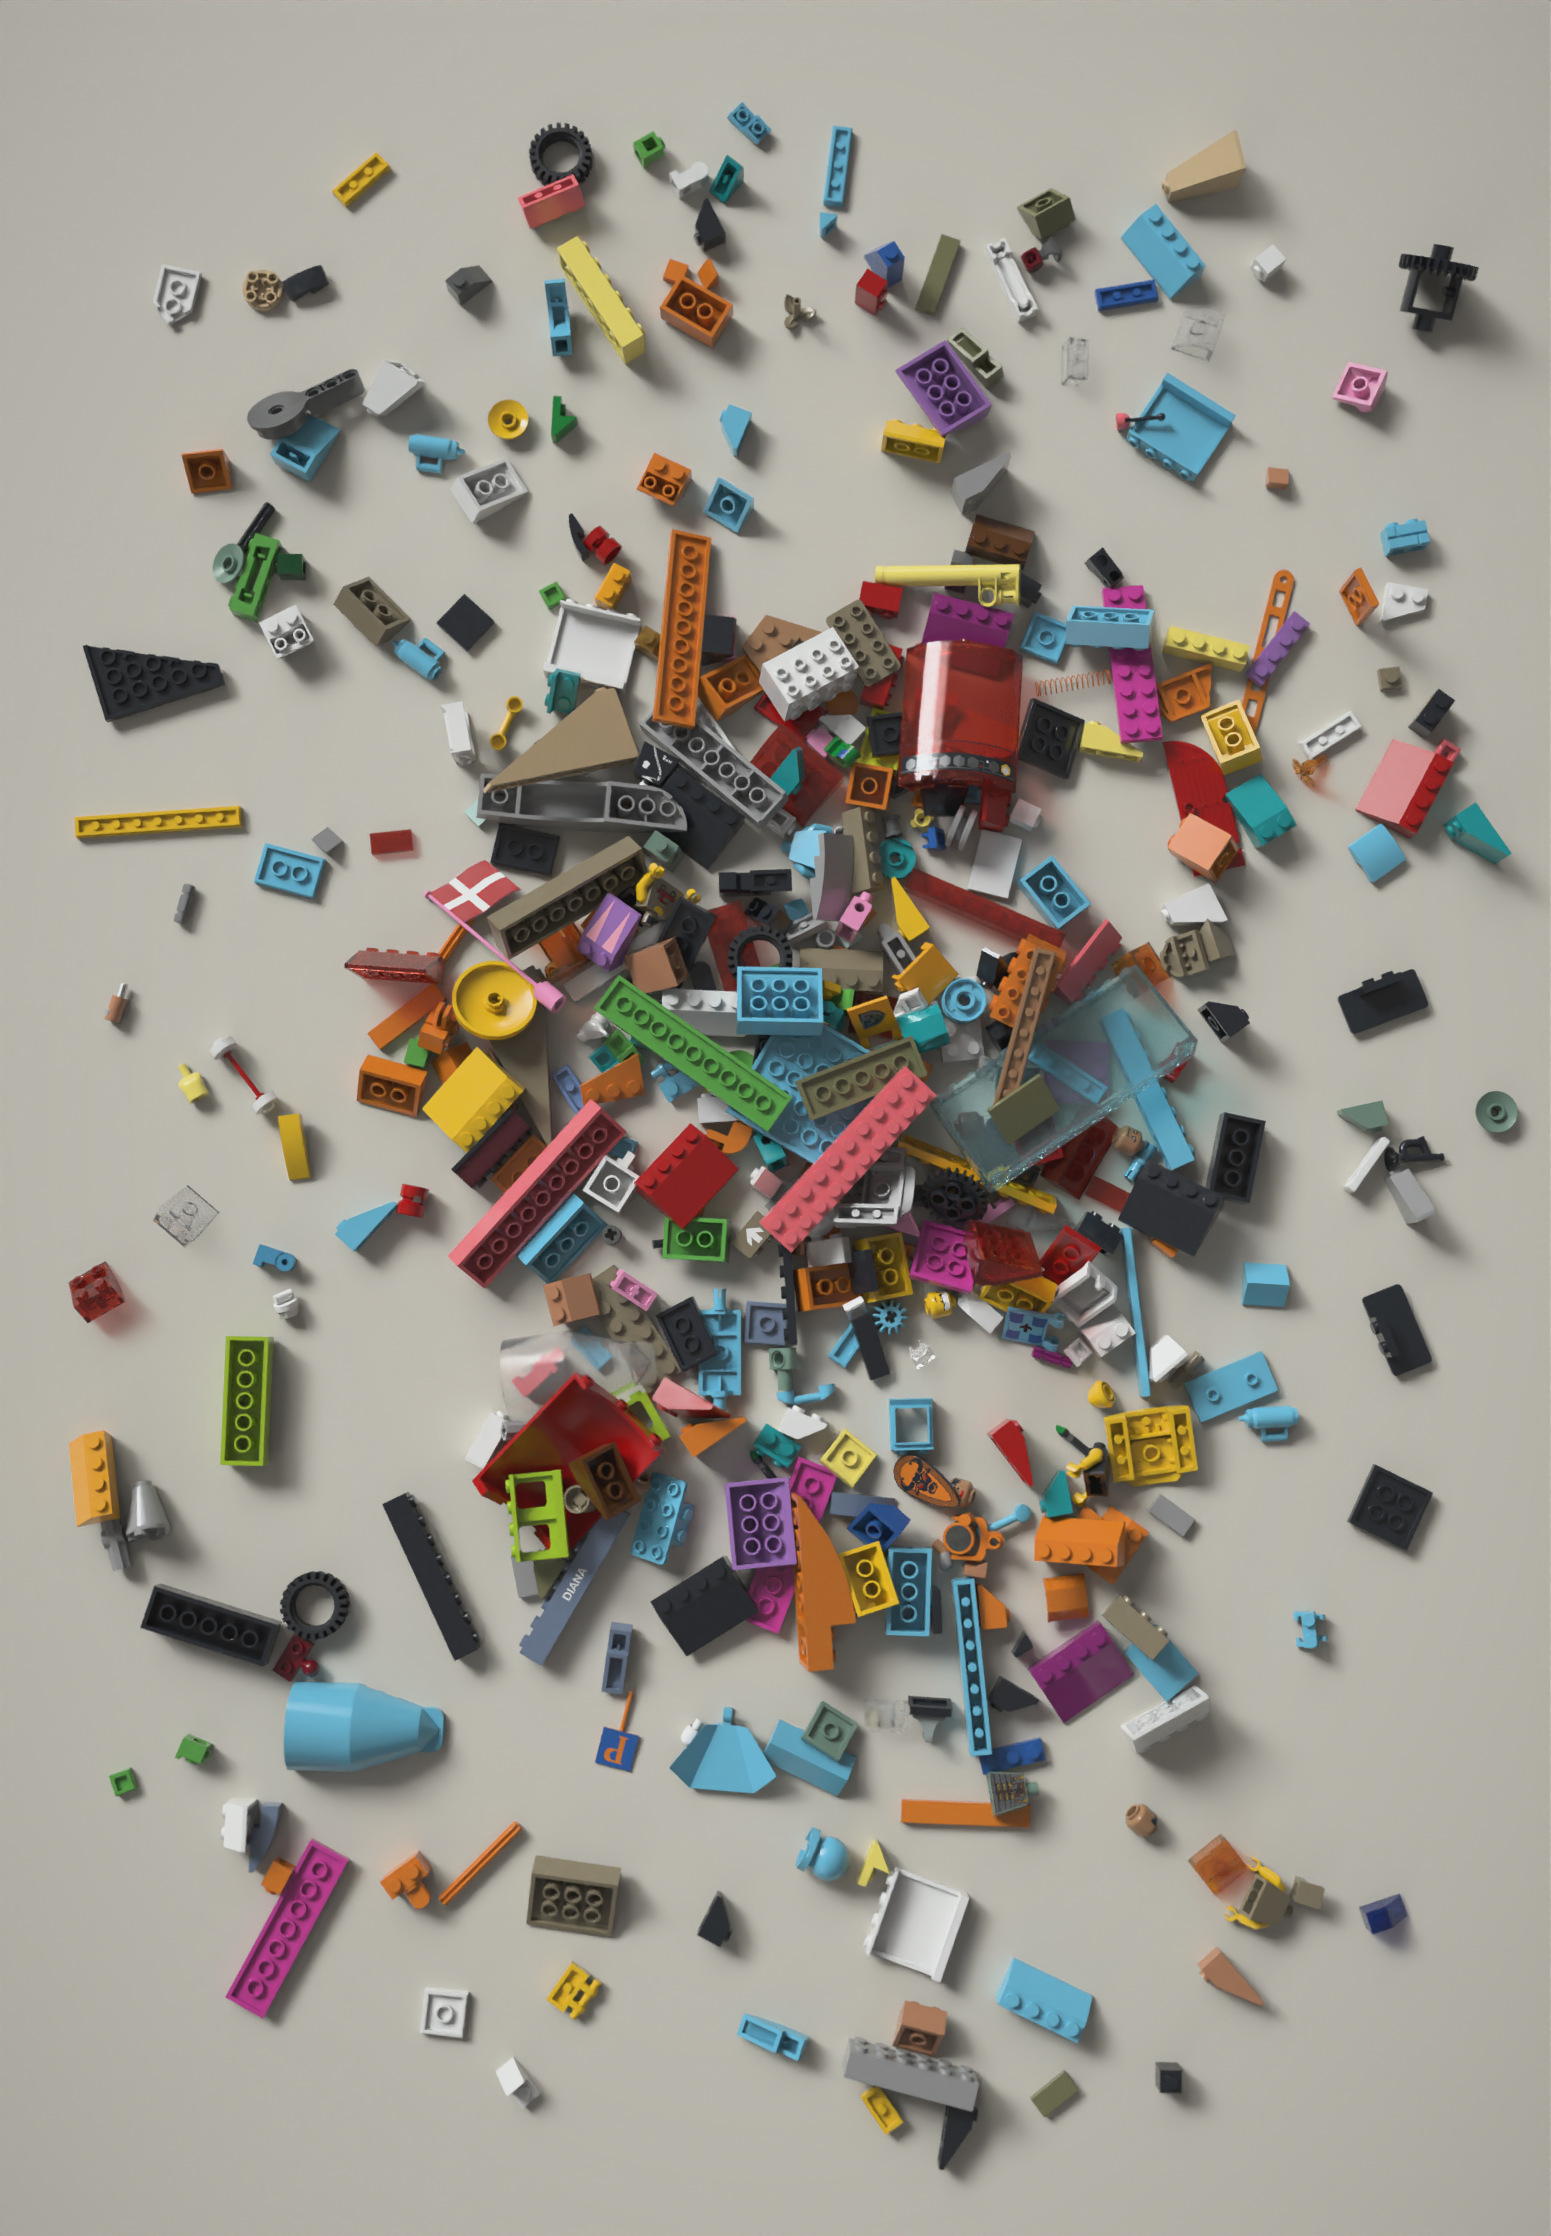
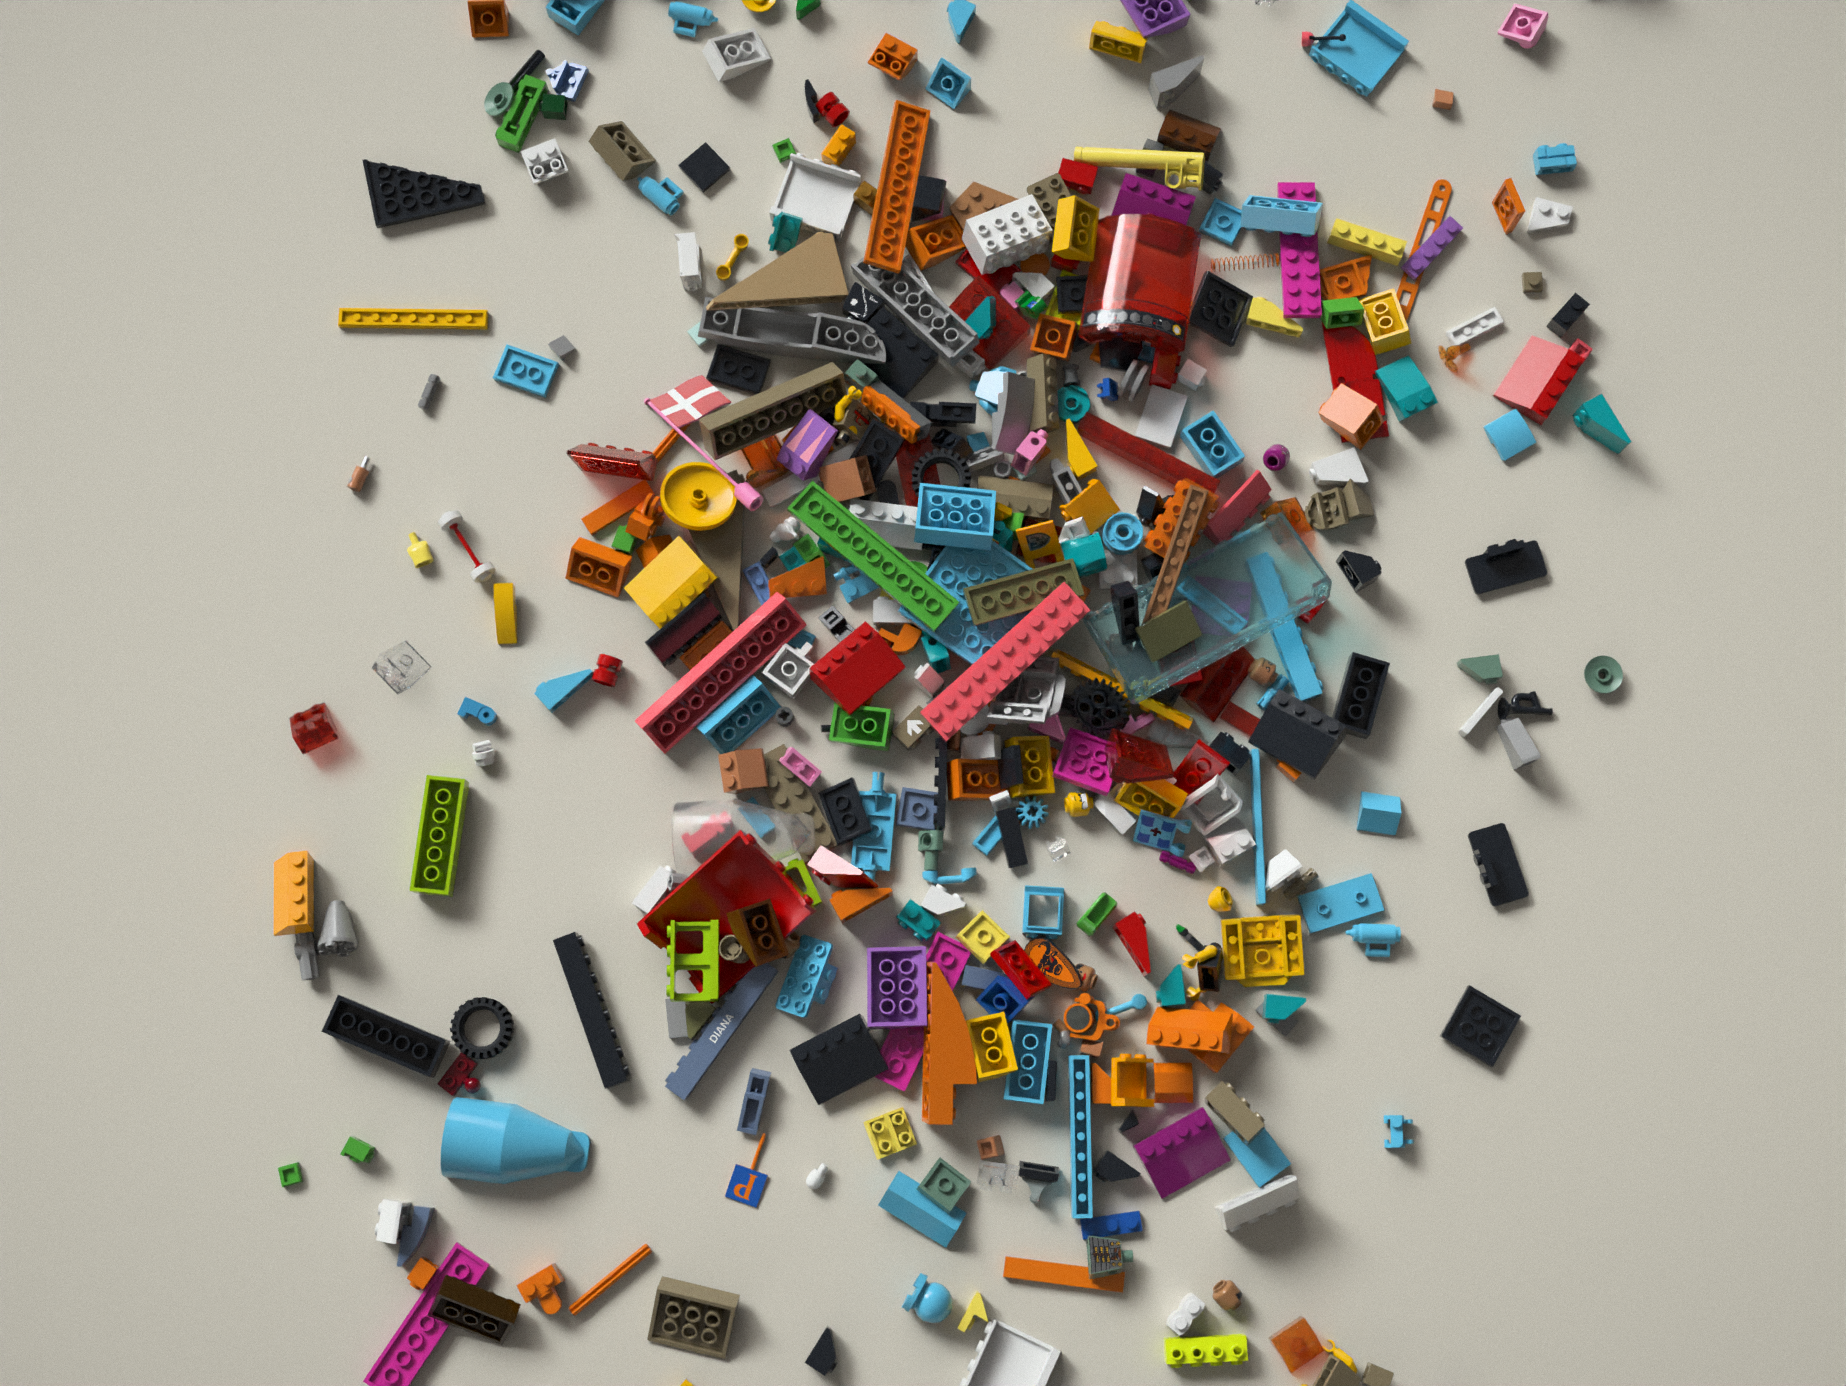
camera: 10 degrees right, 5 degrees down
clear red tile [370,829,414,855] -> none
medium azure panel [669,1707,777,1793] -> none
black piece [750,1450,777,1479] -> none
light yellow plate [910,808,934,832] -> none
black leg [1084,547,1124,589] -> none
none -> dark brown slope [427,1275,521,1345]
none -> medium blue slope [546,60,589,102]
none -> black tile [760,546,778,569]
none -> slope [818,606,855,642]
none -> orange piece [860,381,932,444]
none -> light yellow slope [863,1107,917,1160]
none -> nougat slope [977,1135,1005,1160]
none -> red tile [990,940,1052,999]
none -> yellow slope [1052,195,1100,262]
none -> bright green animal [1076,892,1118,936]
none -> black slope [1111,580,1140,645]
none -> light orange panel [1111,1054,1154,1107]
none -> neon yellow brick [1164,1334,1248,1368]
none -> white brick [1166,1293,1205,1336]
none -> teal slope [1262,994,1306,1024]
none -> magenta head [1263,444,1290,471]
none -> bright green brick [1320,297,1364,329]

